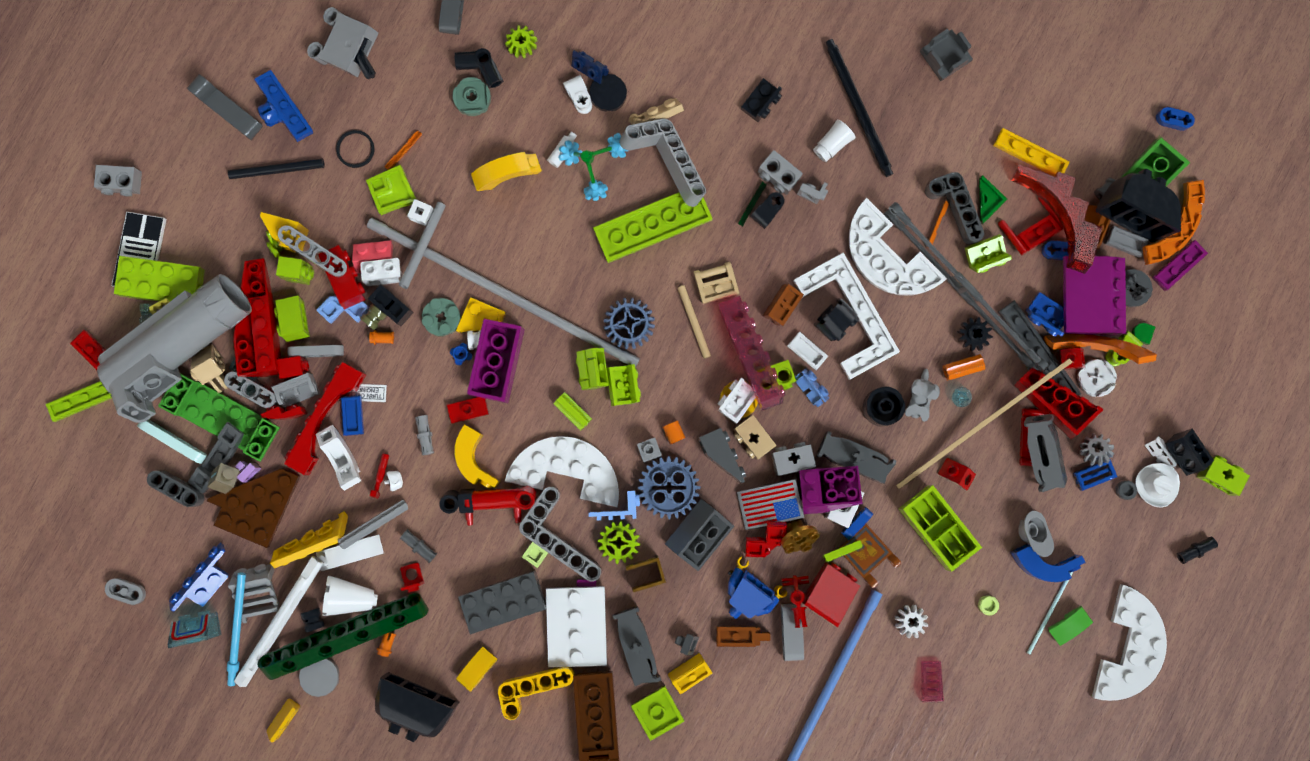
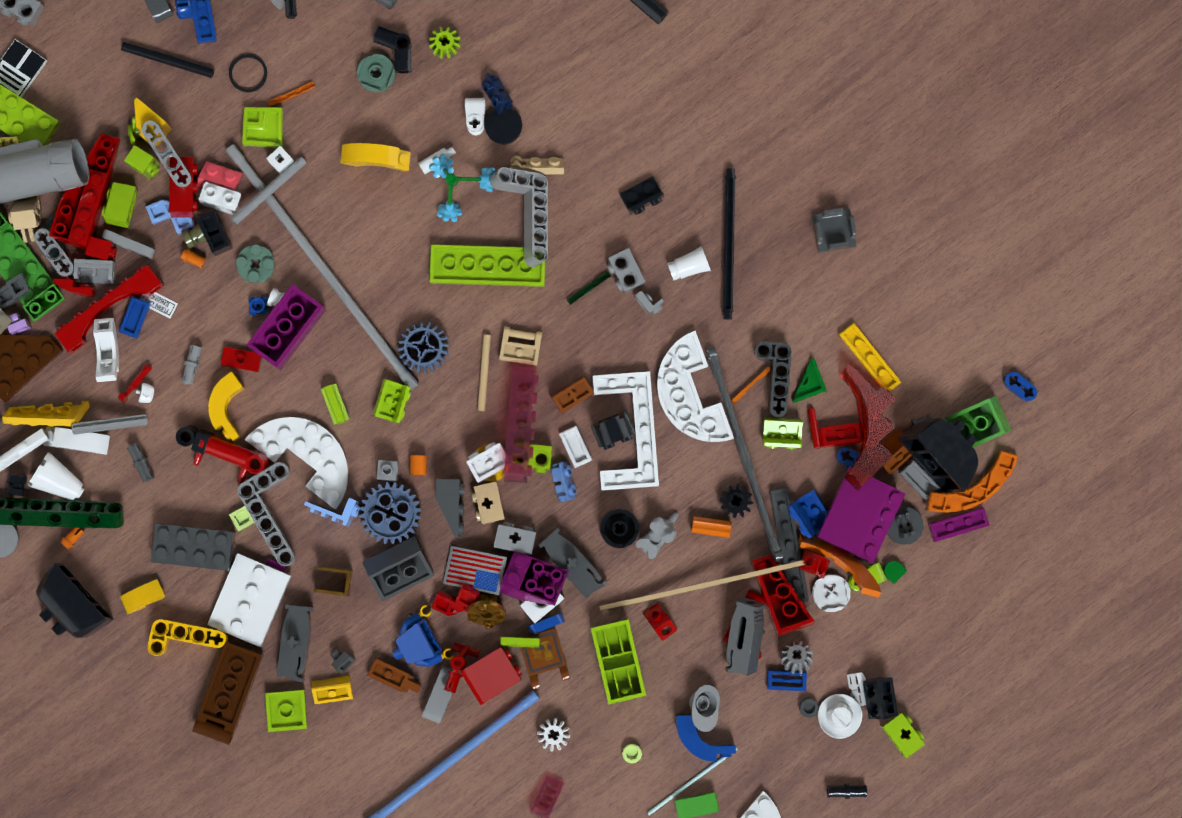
camera: 25 degrees right, 0 degrees up
red bracket [400,563,424,593] -> none
yellow wing [456,297,506,333] -> none
lime brick [576,348,609,390] -> none
lime gear [598,521,640,564] -> none
black piece [750,192,784,229] -> none
clear light blue tile [952,387,972,407] -> none

